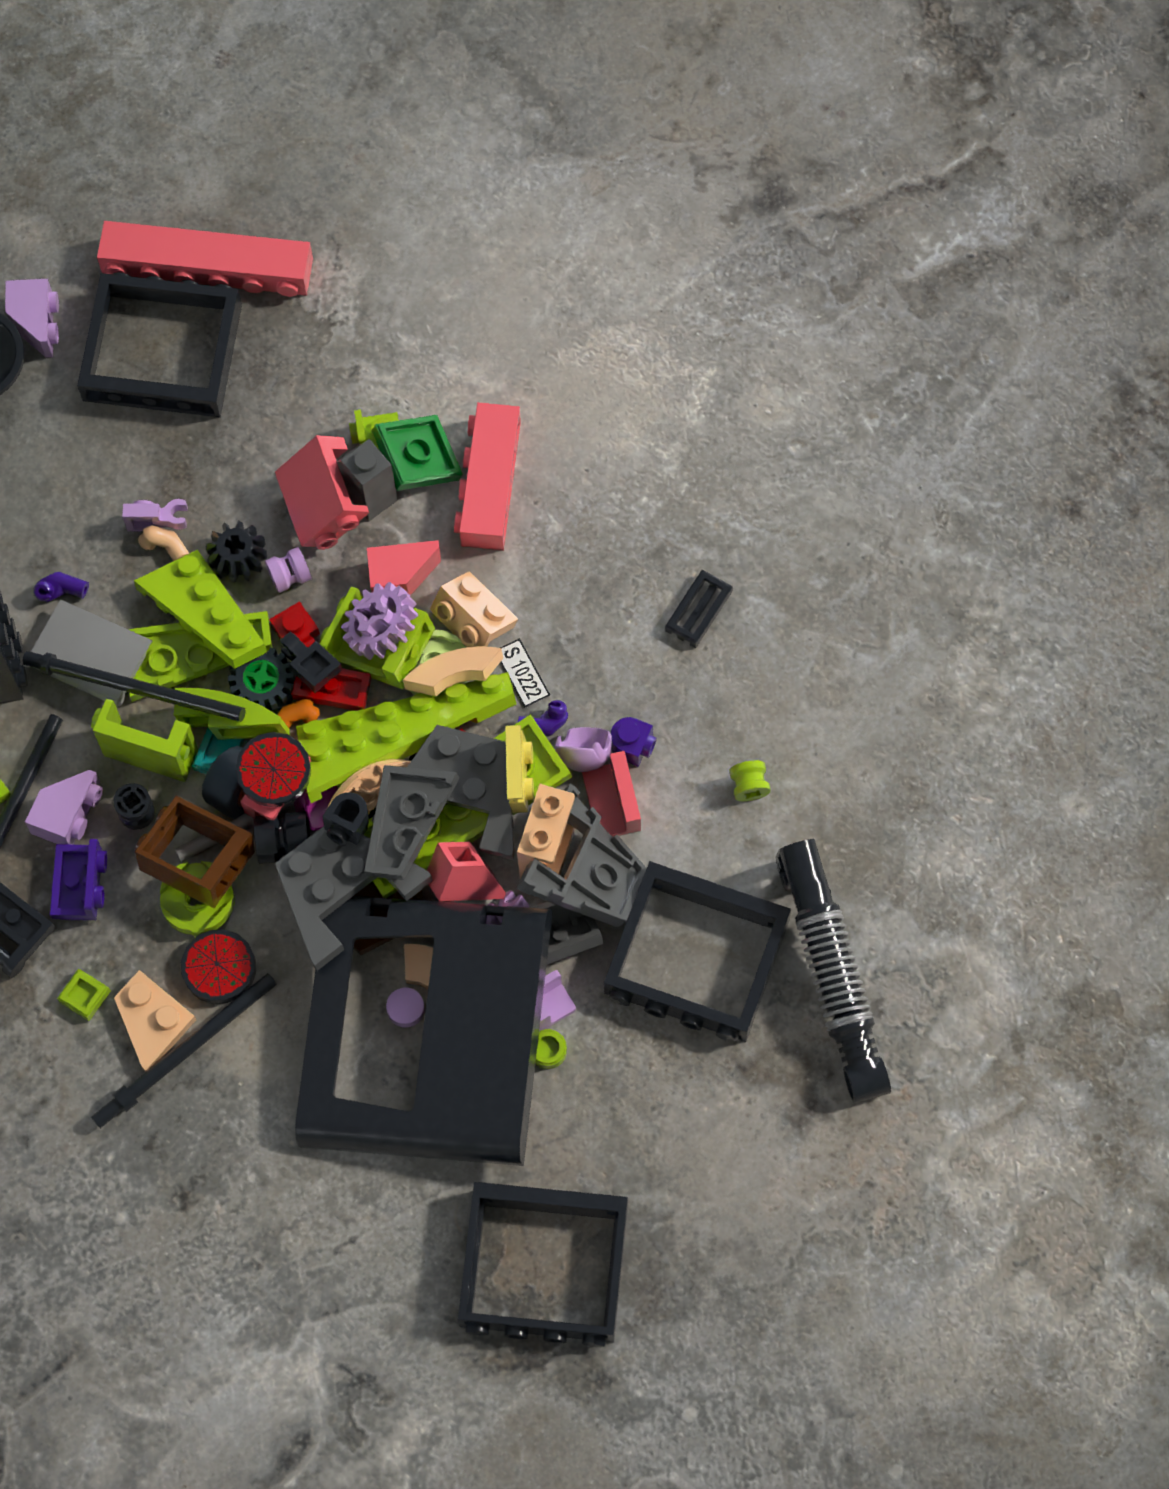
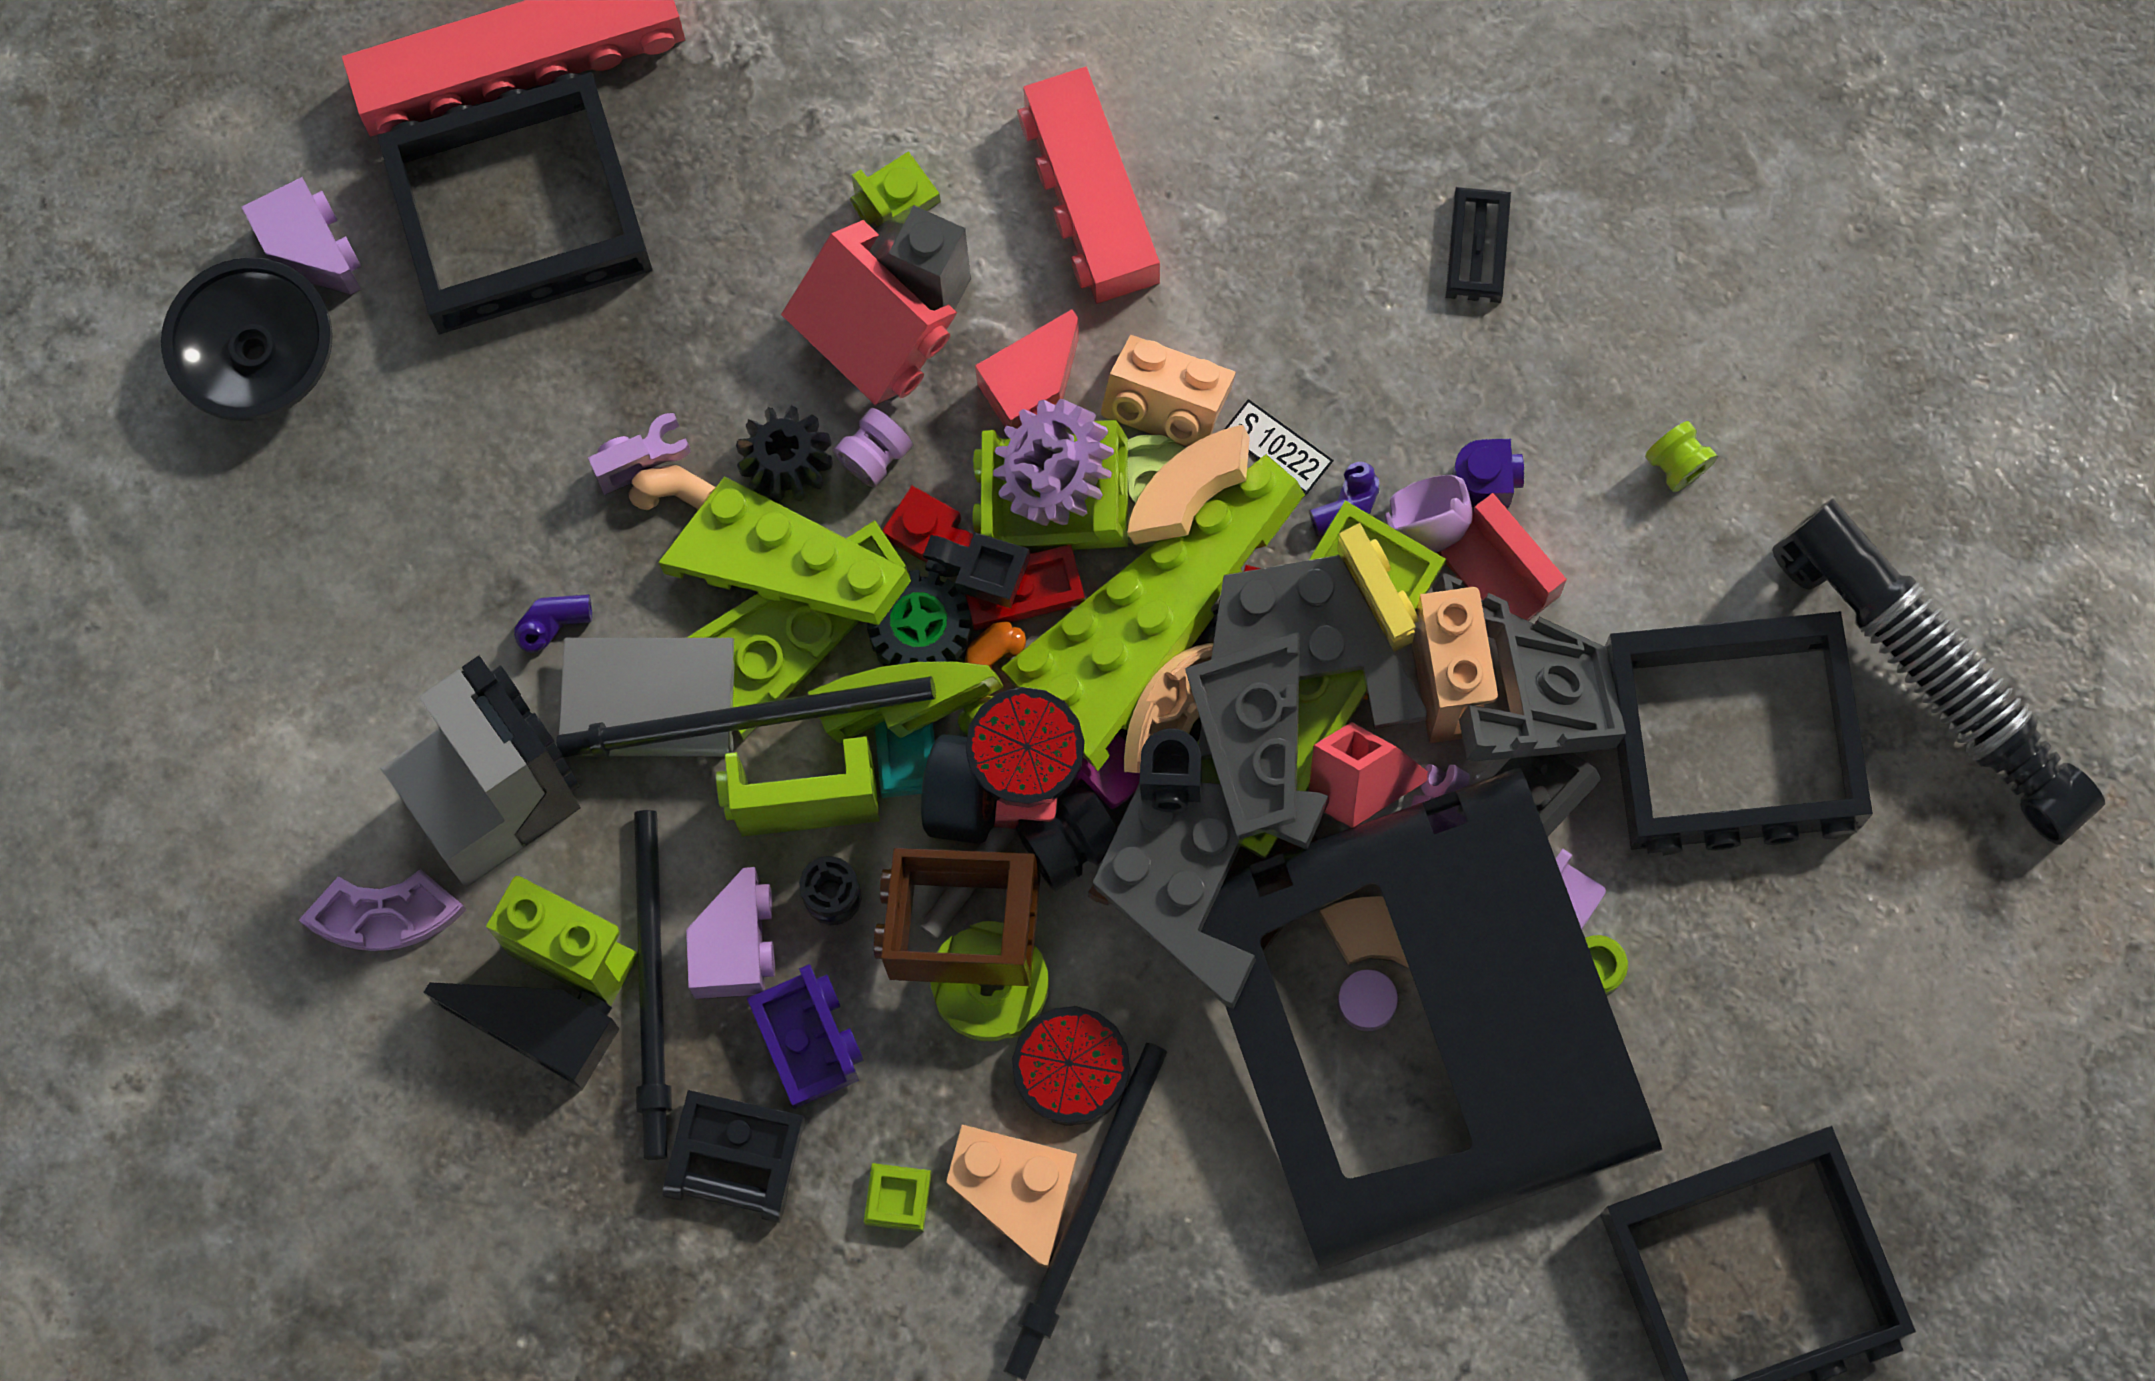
camera: 25 degrees left, 5 degrees up
green tile [371,415,463,491] -> none

